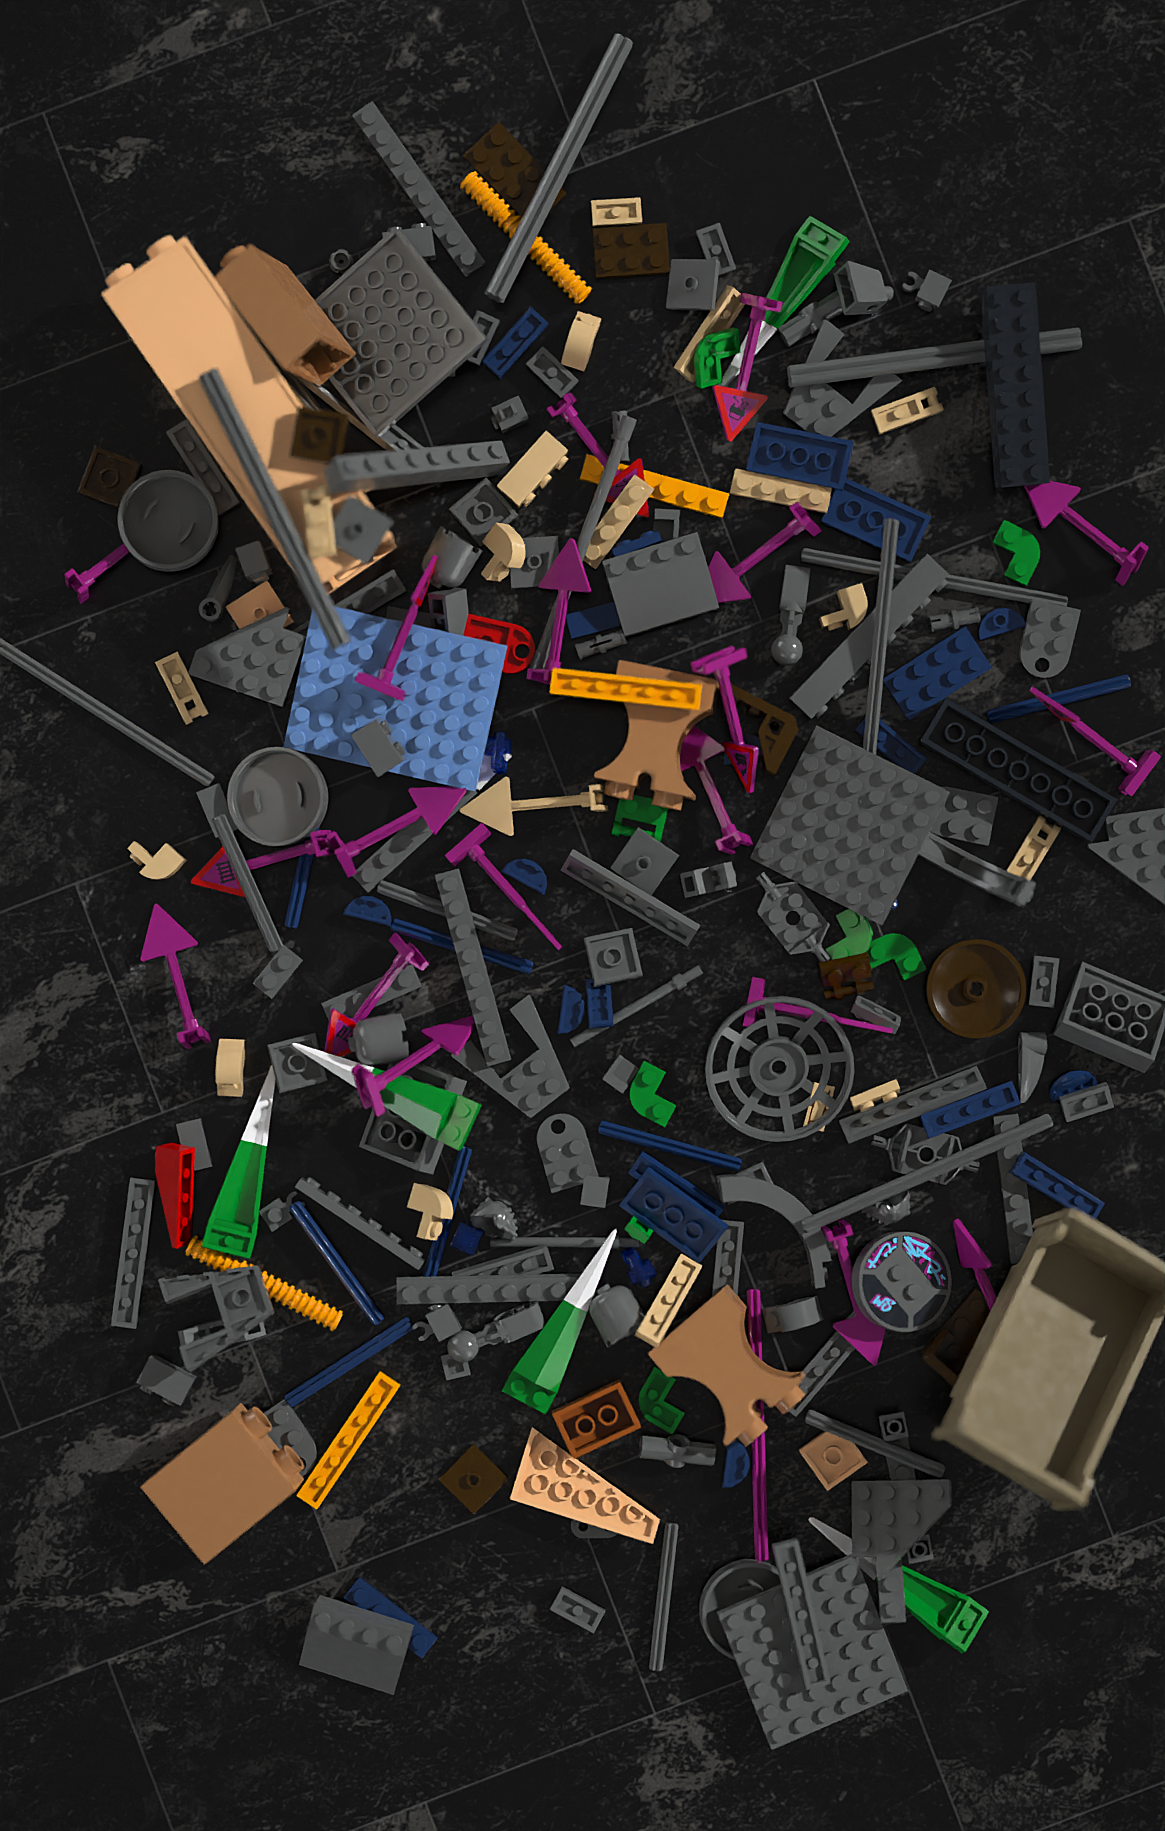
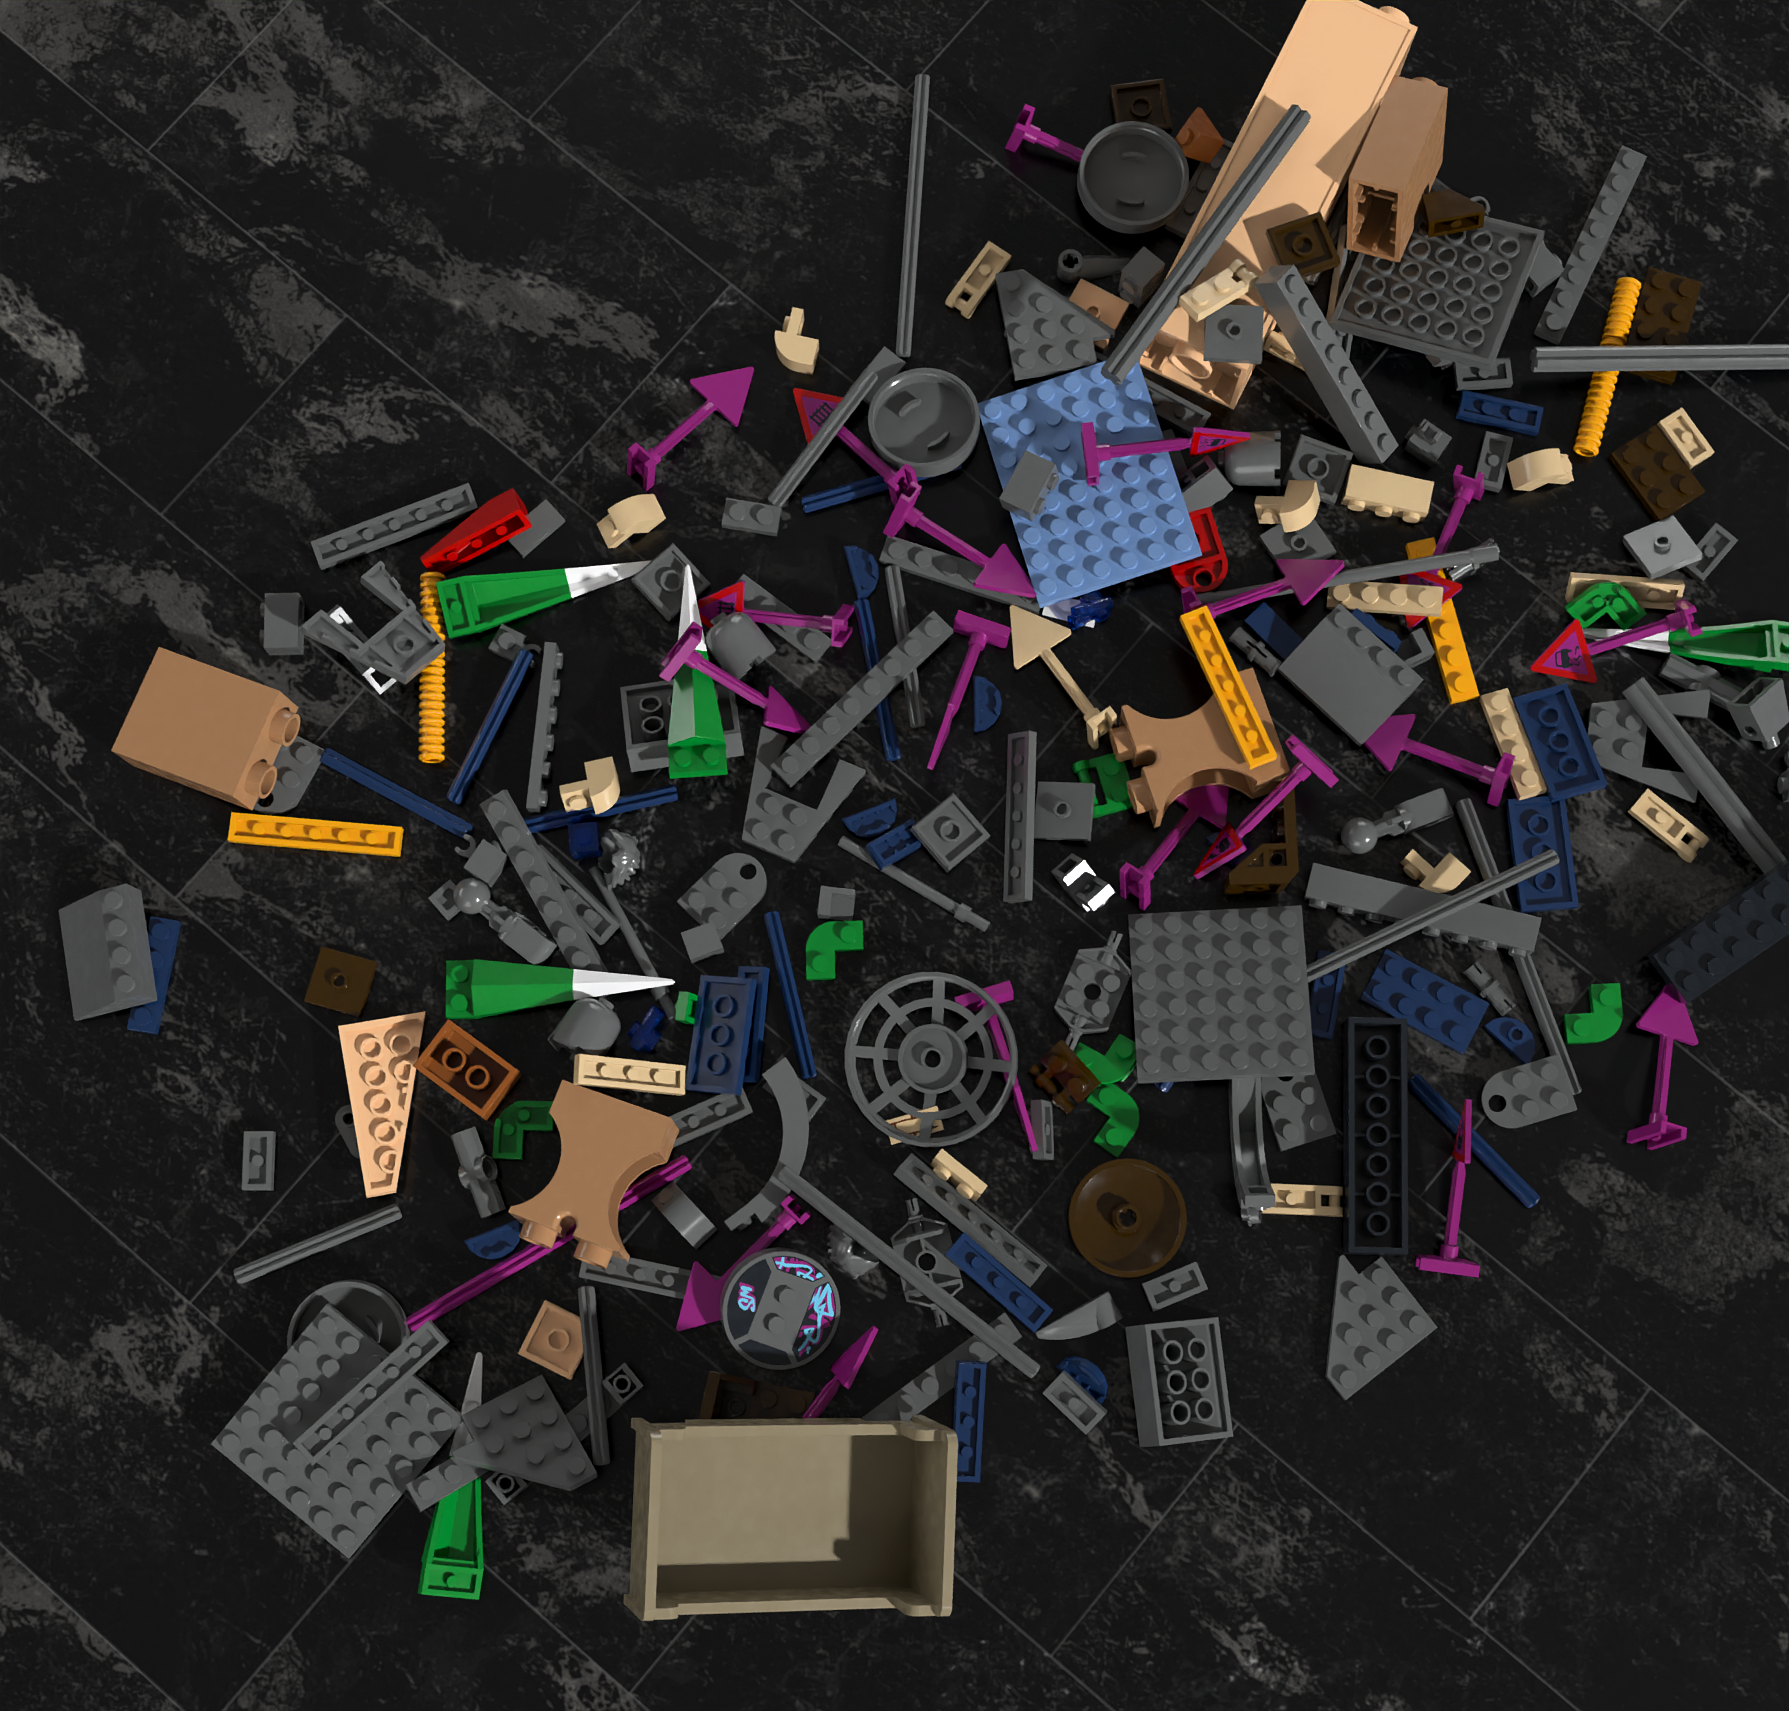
camera: 70 degrees right, 10 degrees down
none -> dark orange slope [1174,107,1225,163]
none -> dark brown slope [1421,189,1485,238]

